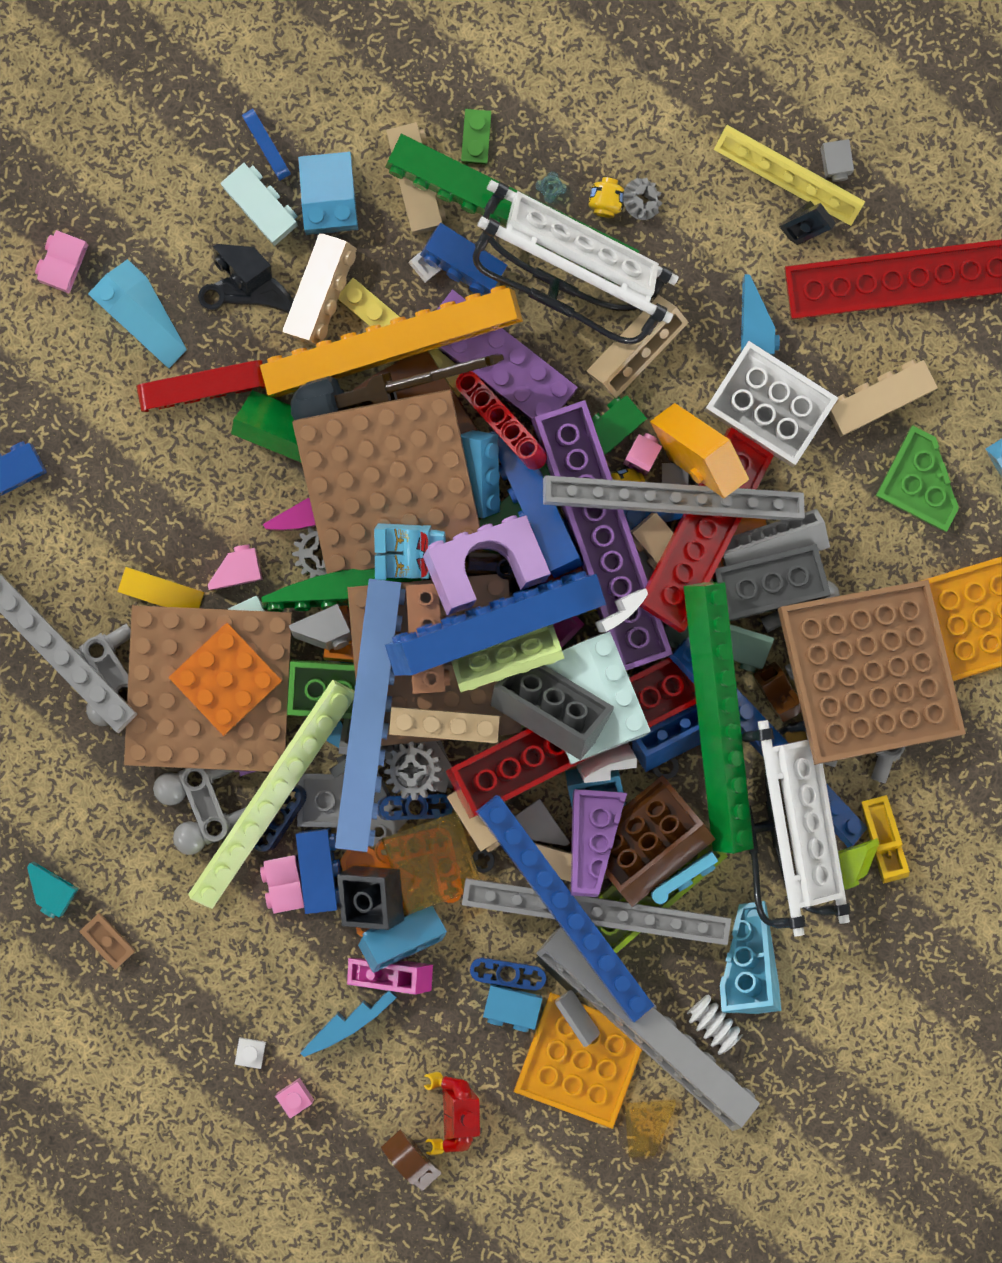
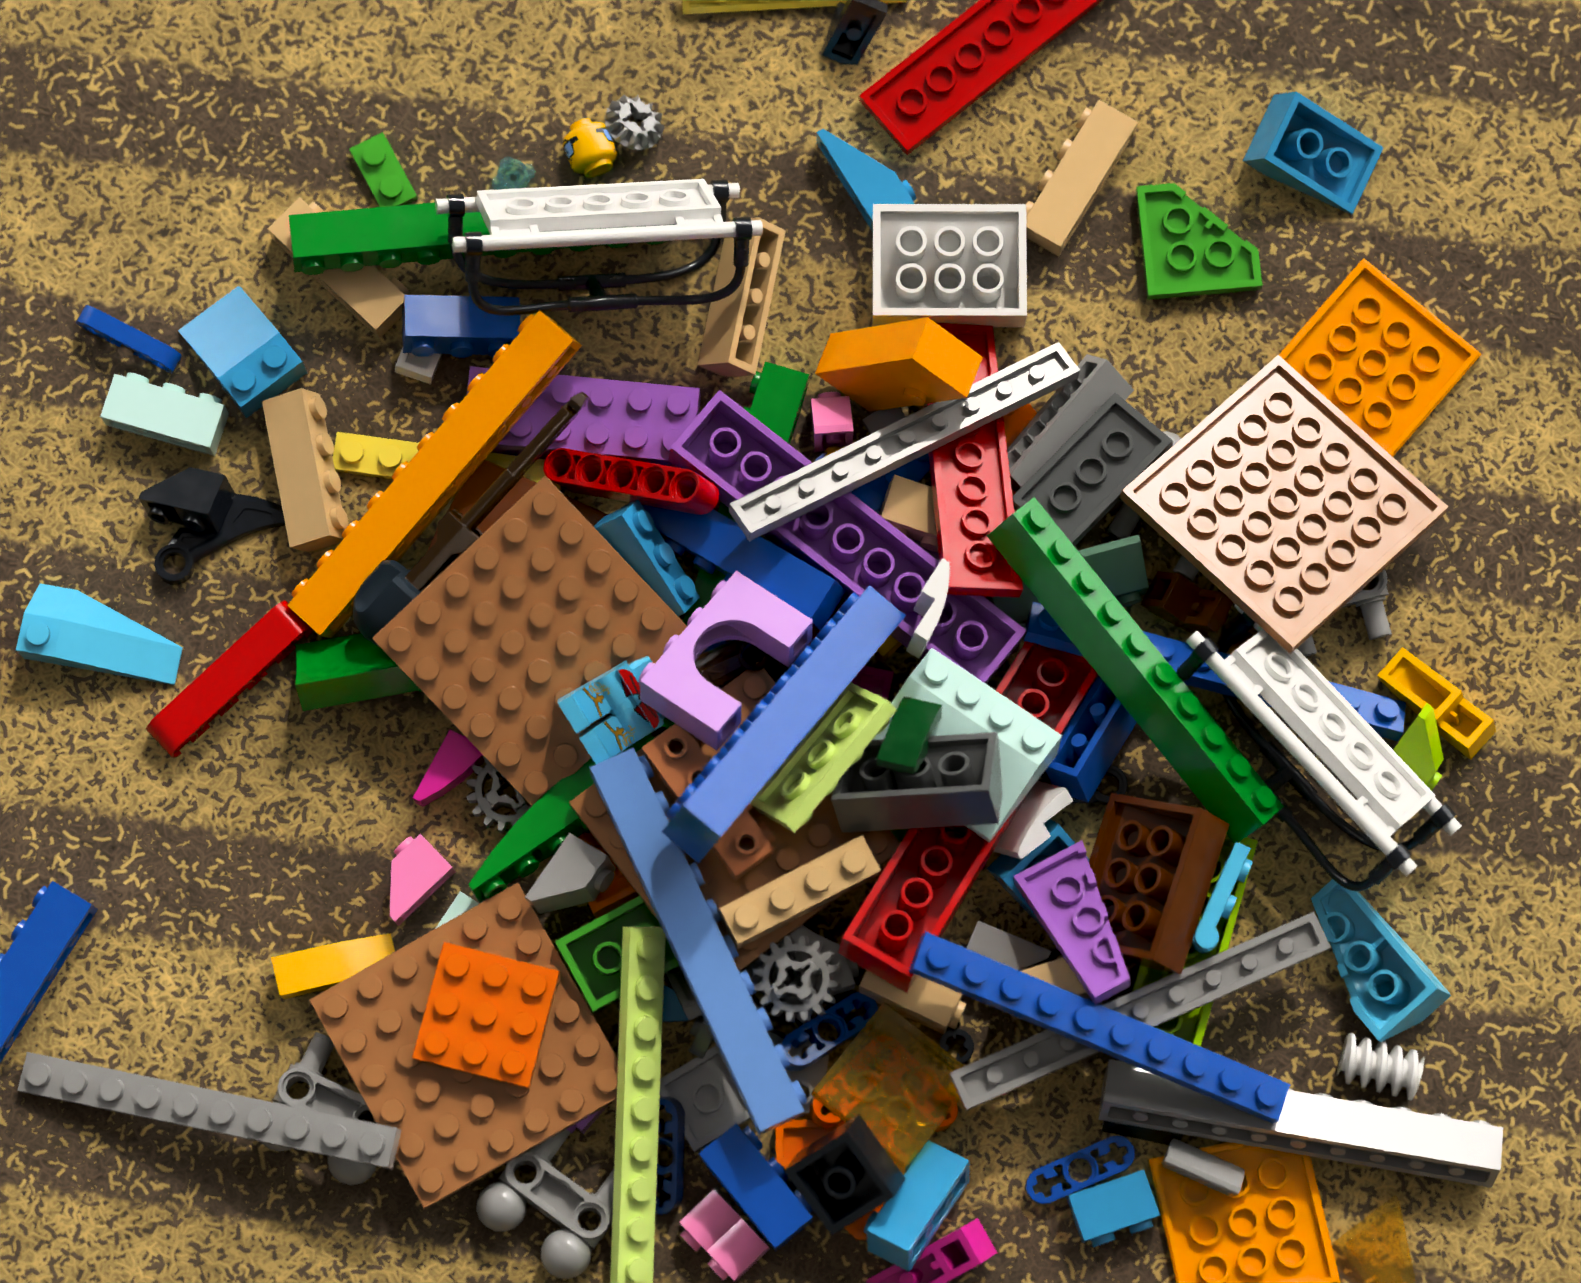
camera: 30 degrees left, 10 degrees down
none -> dark green slope [877,696,942,774]

